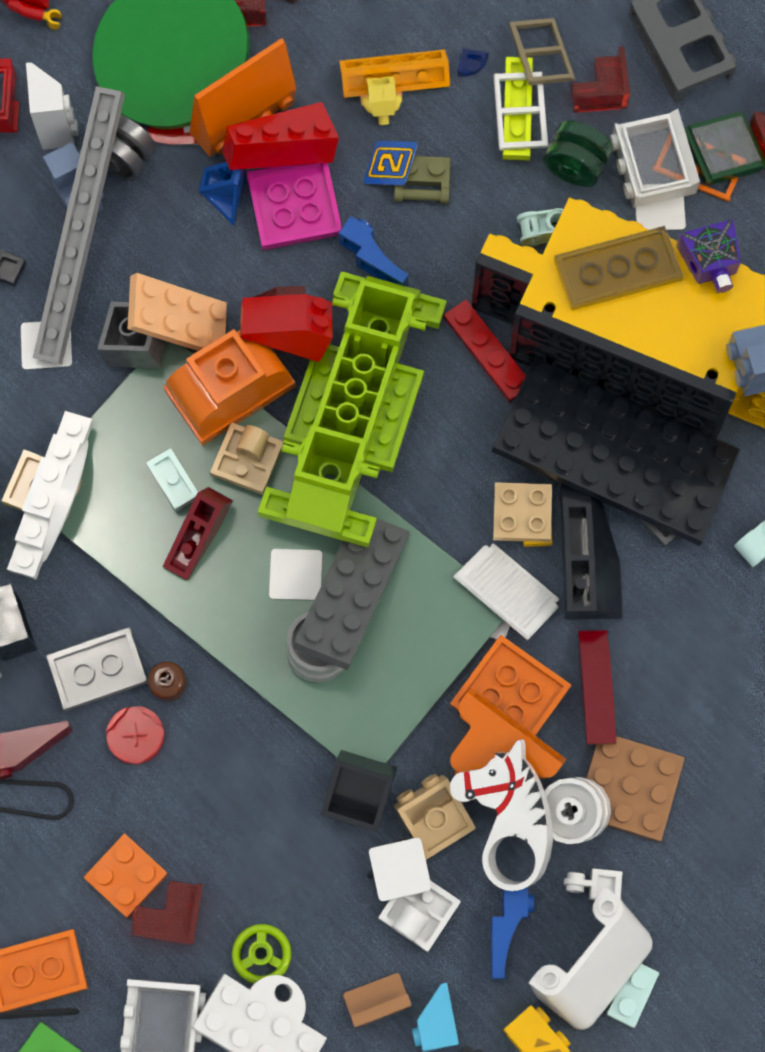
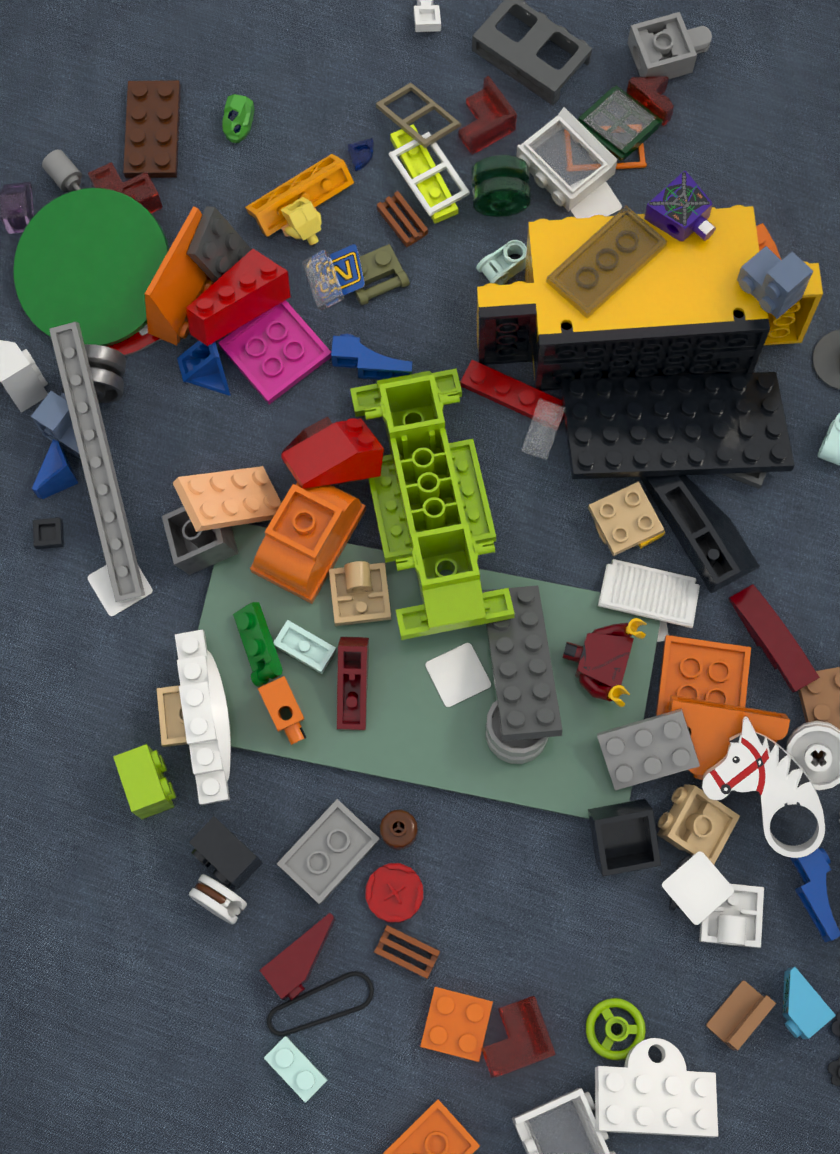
camera: 25 degrees left, 0 degrees up
none -> blue slope [32,440,78,499]
none -> dark grey plate [187,206,252,282]
none -> green plate [233,602,283,687]
none -> orange torso [258,676,307,745]
none -> clear plate [302,250,345,311]
none -> dark orange tile [374,925,440,979]
none -> dark orange tile [376,191,428,248]
none -> clear plate [521,398,565,460]
none -> dark red torso [562,618,647,707]
none -> light grey plate [597,708,700,790]

